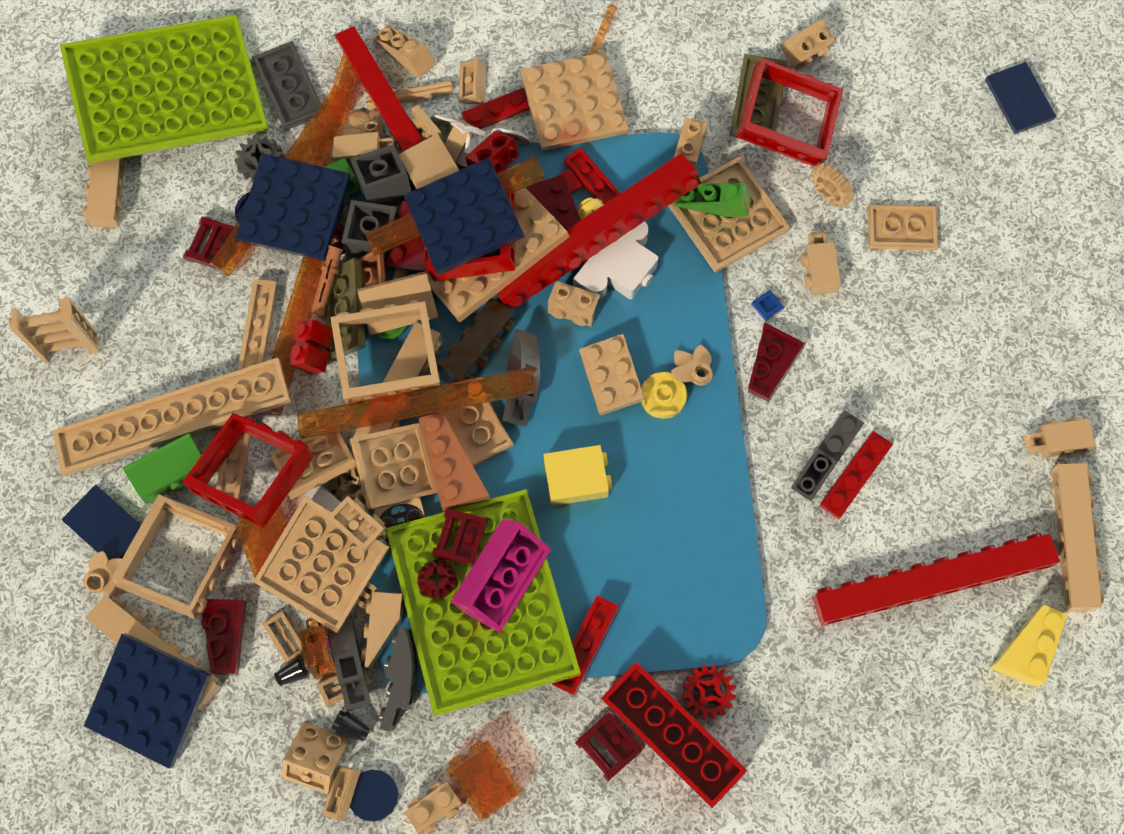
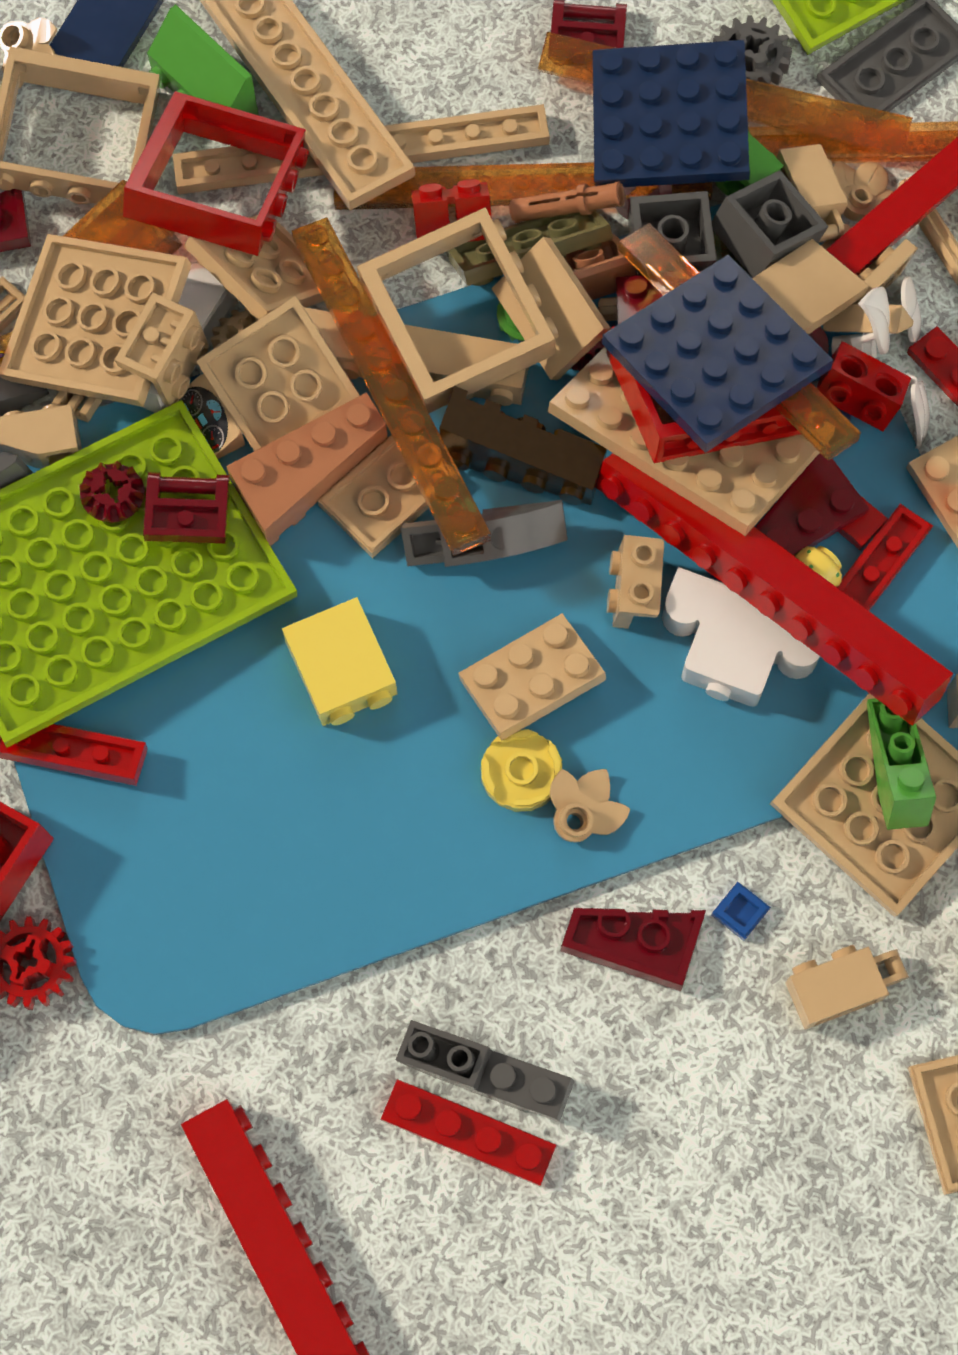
camera: 75 degrees right, 0 degrees up
dark pink slope [451,519,551,633] -> none

